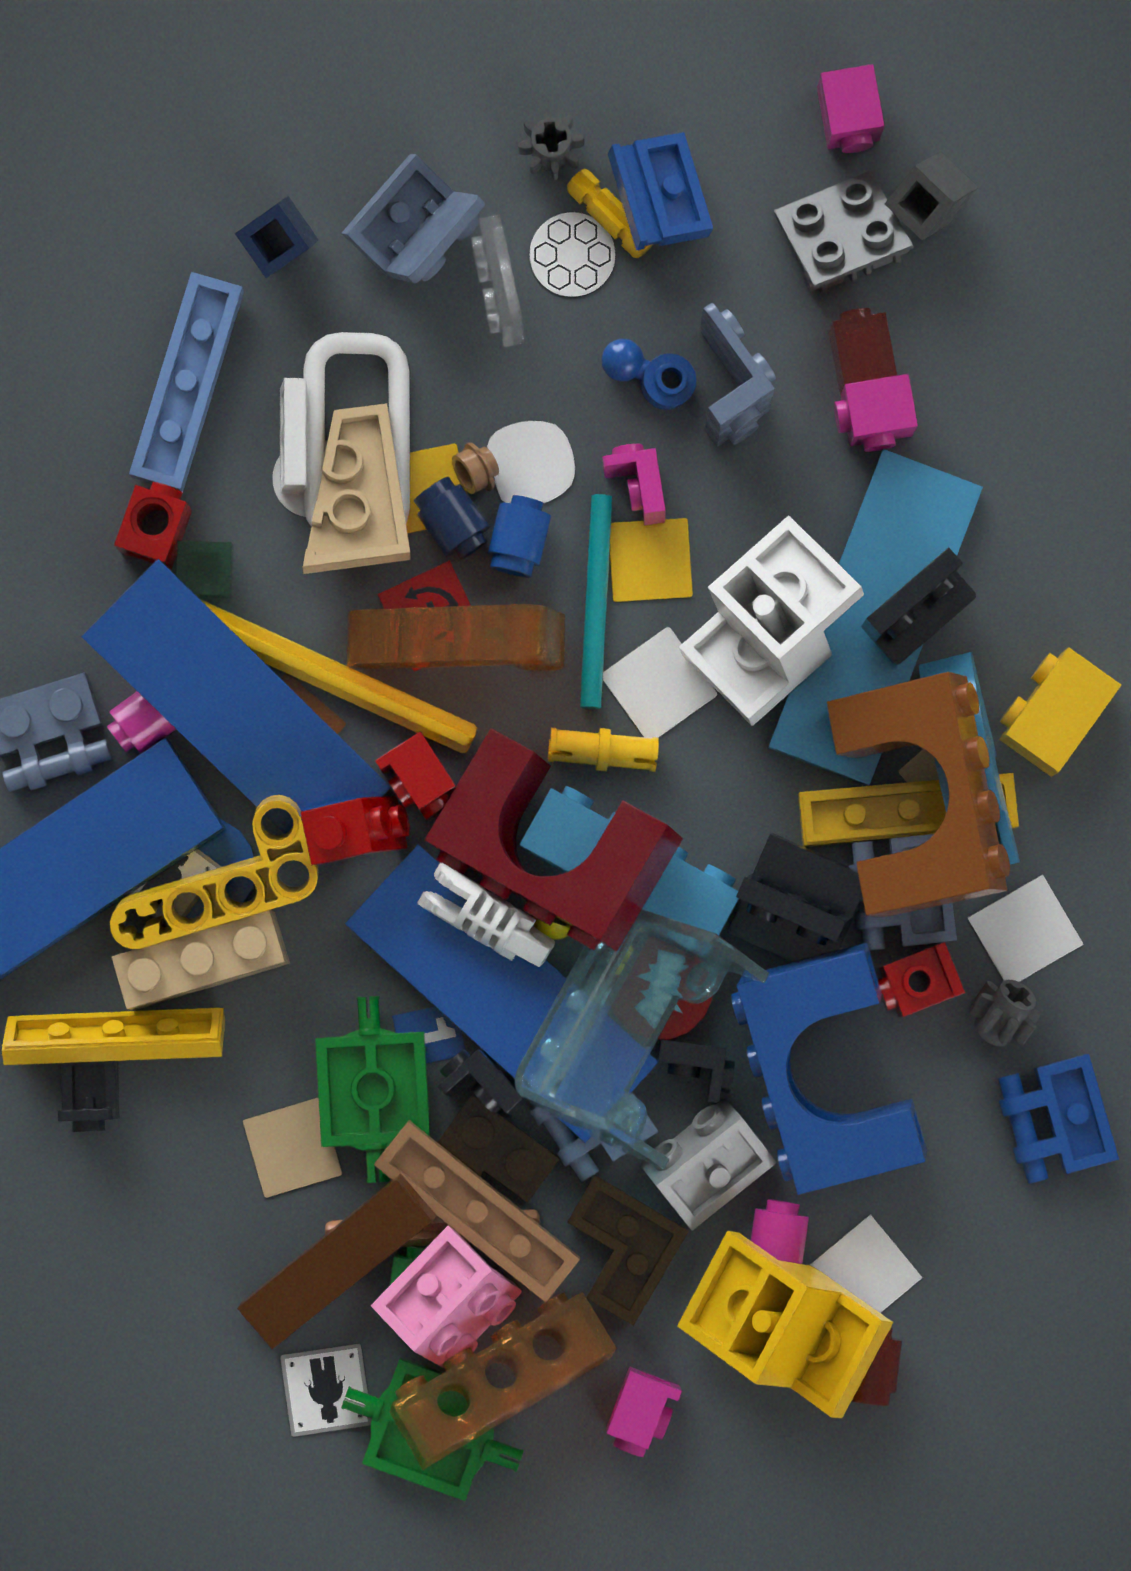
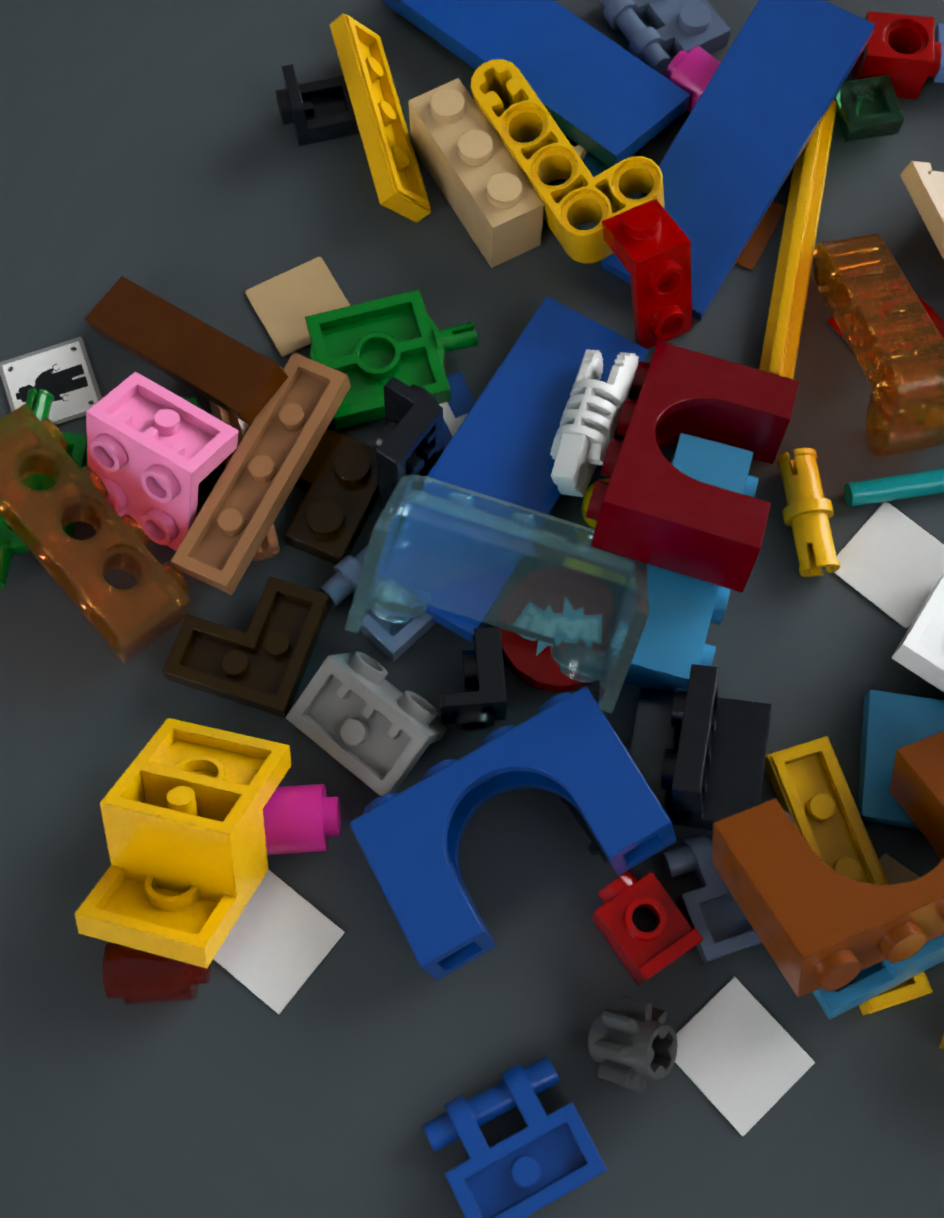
camera: 75 degrees right, 15 degrees down
red brick [375,731,456,821] -> none
dark pink brick [606,1366,682,1457] -> none

